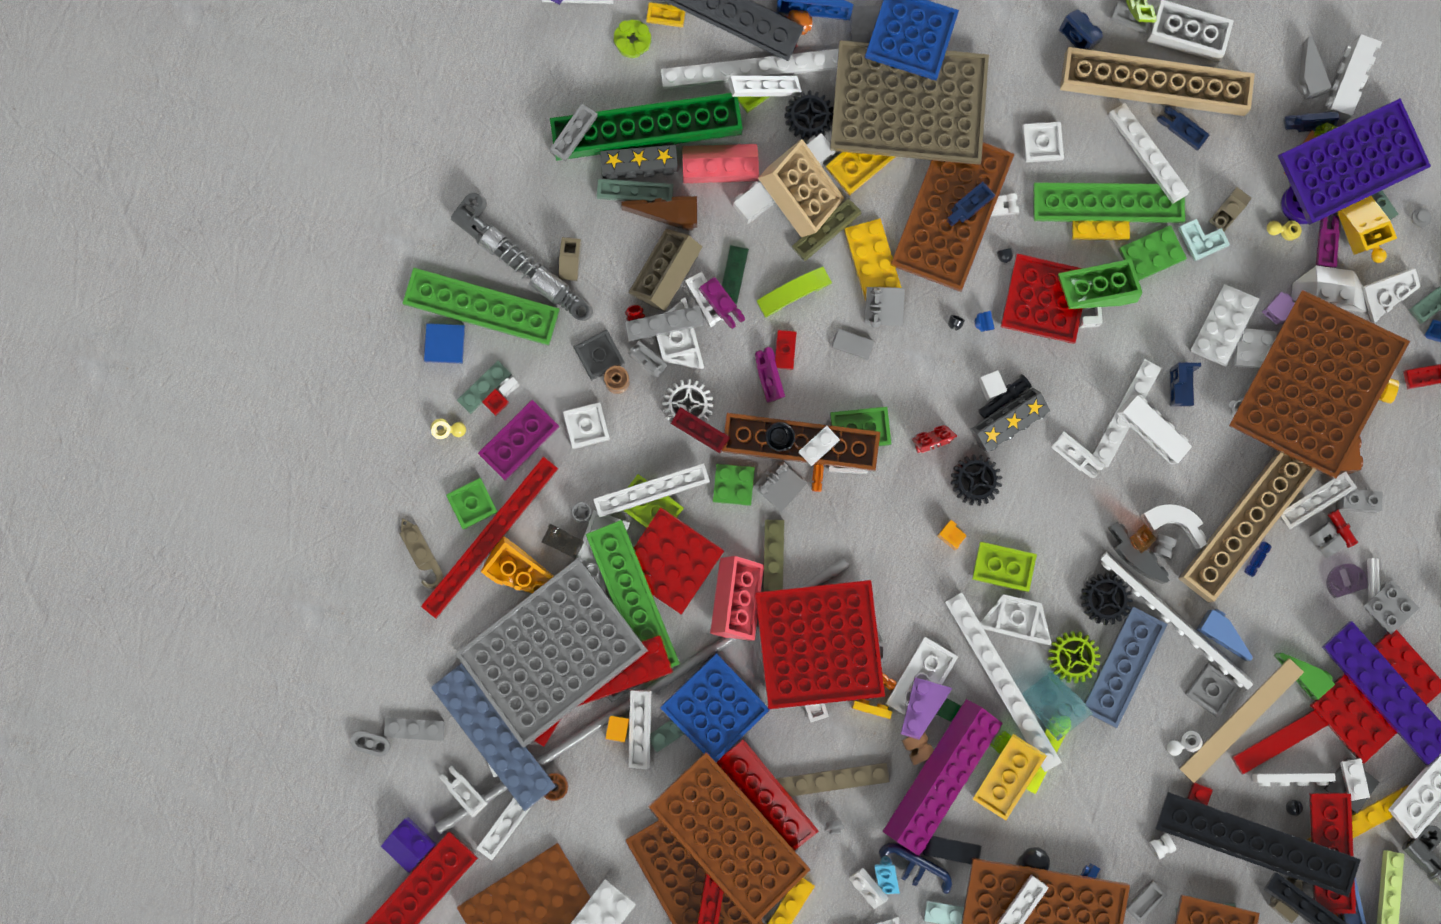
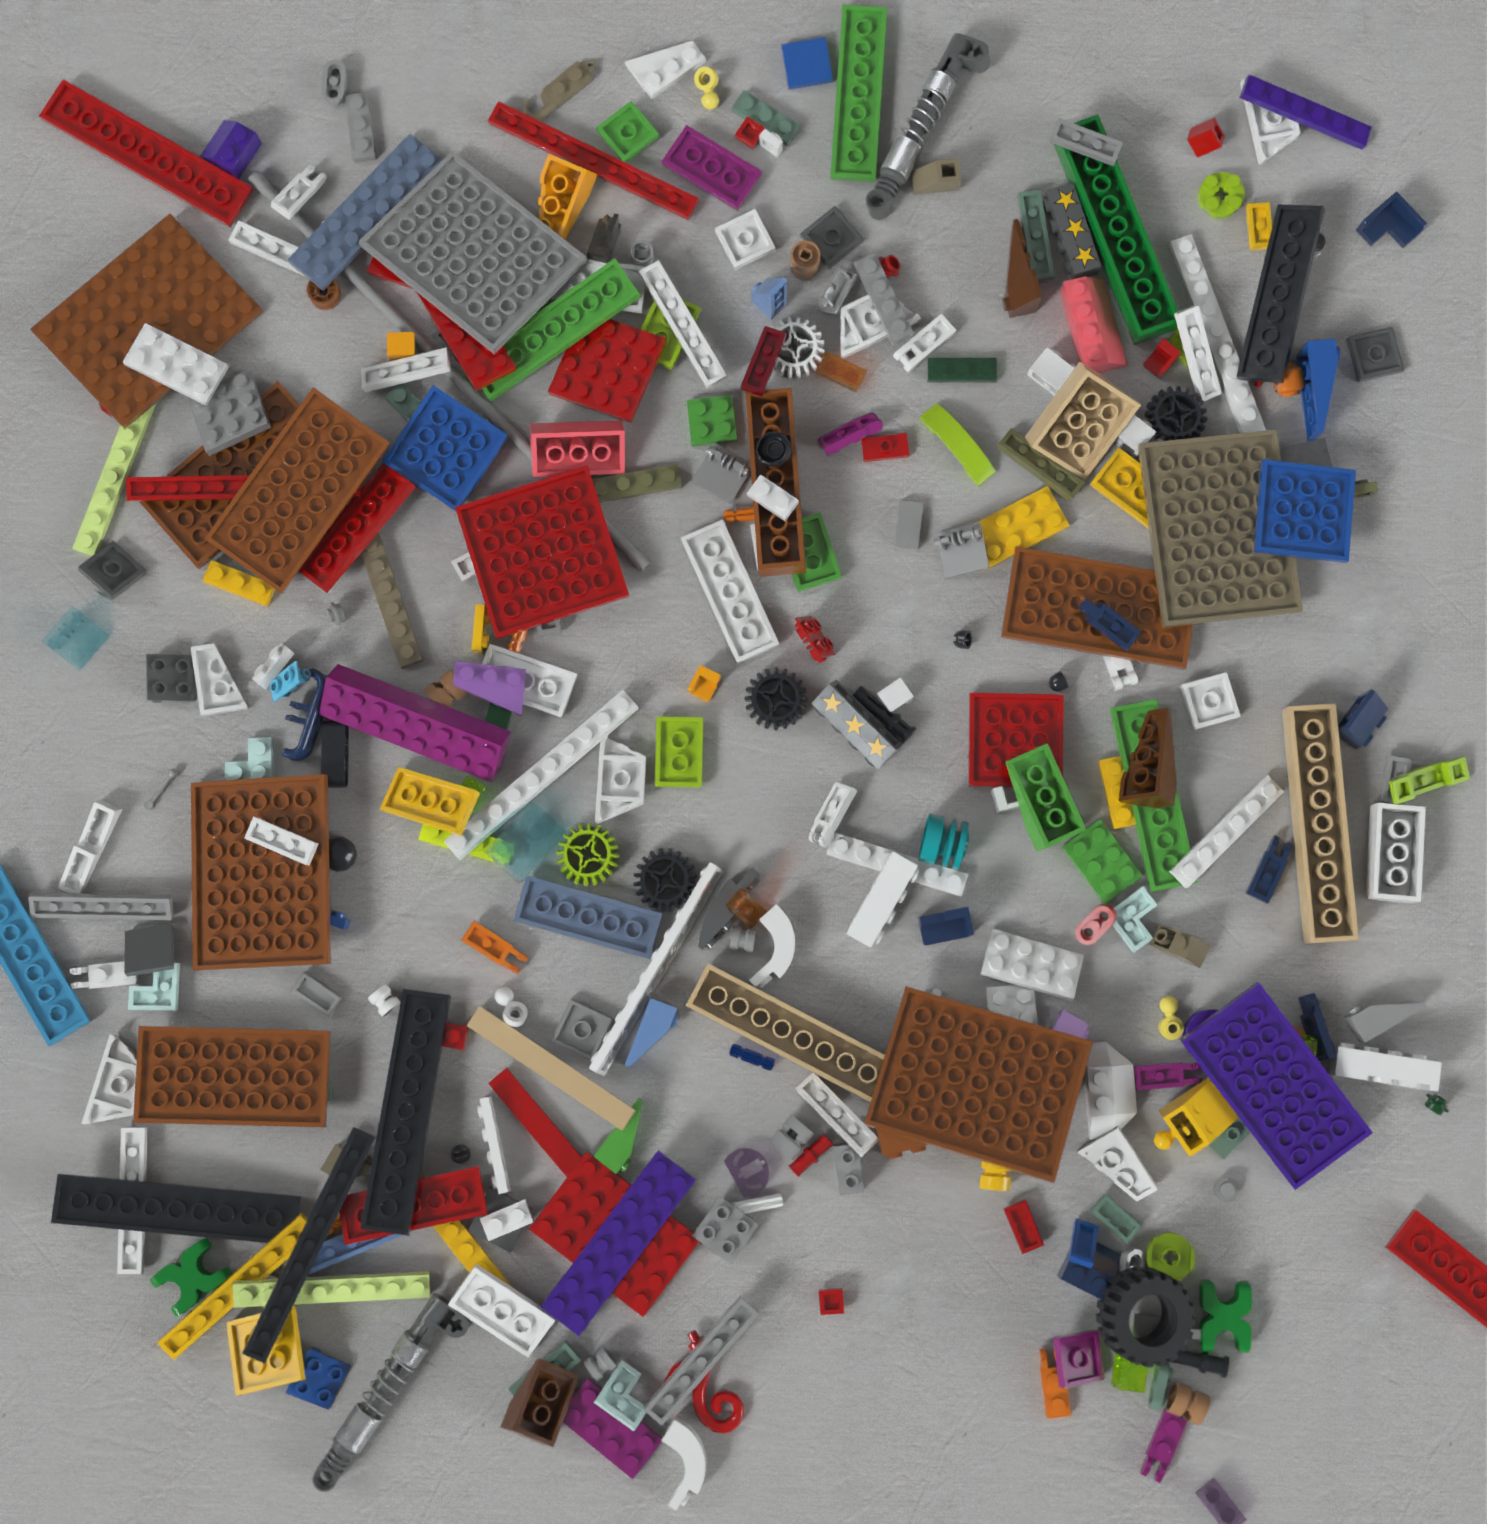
camera: 90 degrees right, 0 degrees up
dark tan slope [628,229,703,311] -> none
magenta hinge [699,277,745,329] -> none
blue plate [974,311,995,332] -> none
none -> light grey plate [188,369,271,456]
none -> orange hinge [461,920,529,975]
none -> white wing [625,41,706,100]
none -> white plate [680,519,779,664]
none -> medium blue slope [751,277,787,320]
none -> clear orange plate [816,351,867,393]
none -> teal wheel [918,813,969,870]
none -> plate [1076,904,1117,945]
none -> reddish brown wedge [1119,708,1177,808]
none -> red panel [1143,338,1181,379]
none -> red panel [1187,118,1225,157]
none -> dark green plate [1424,1093,1449,1116]

